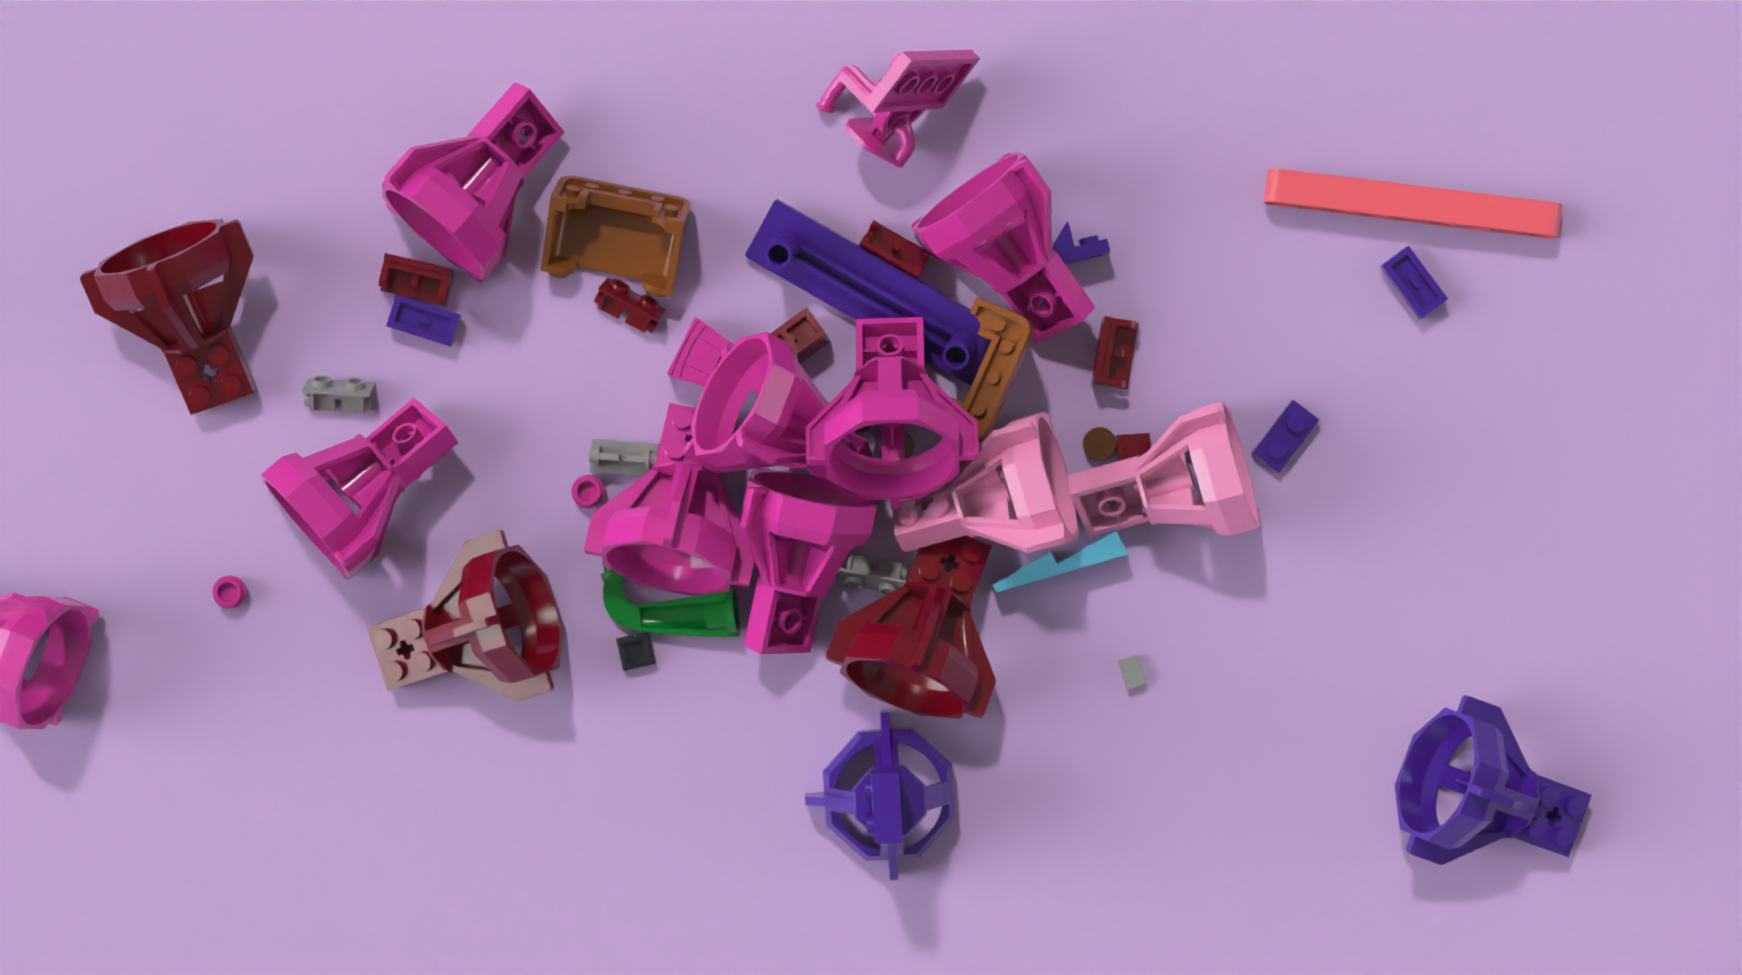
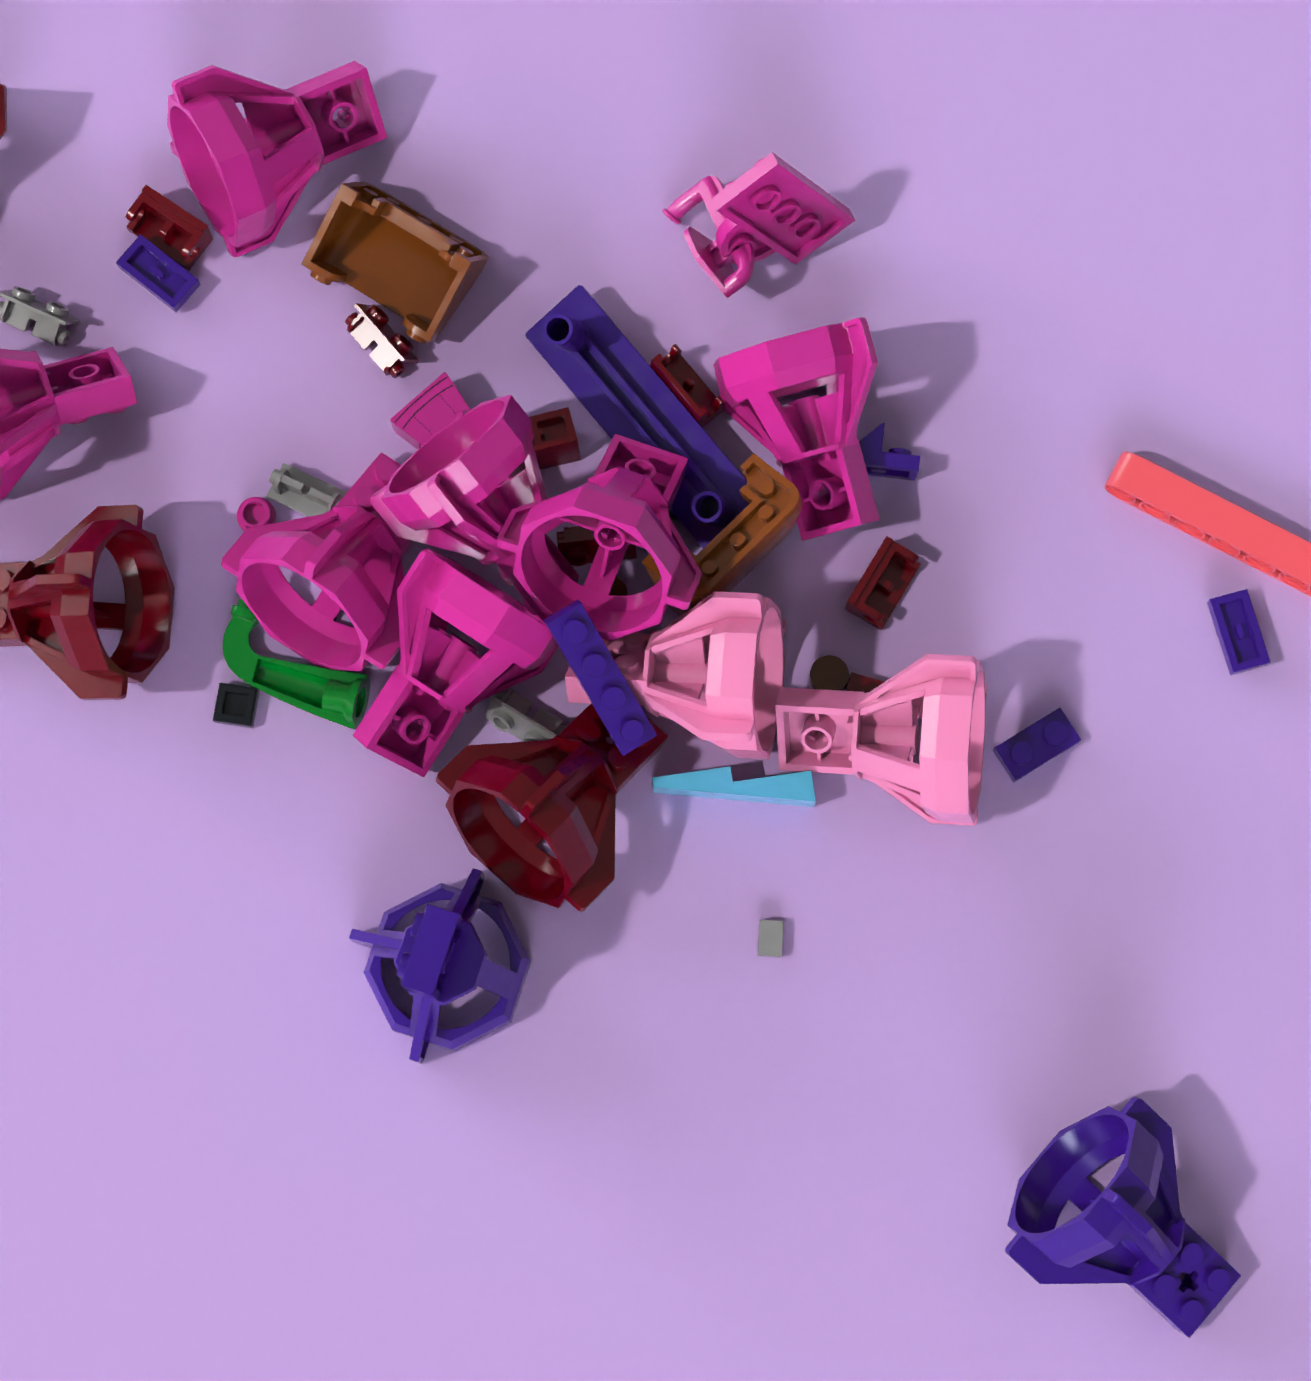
camera: 20 degrees right, 10 degrees down
none -> dark purple plate [543,599,657,756]

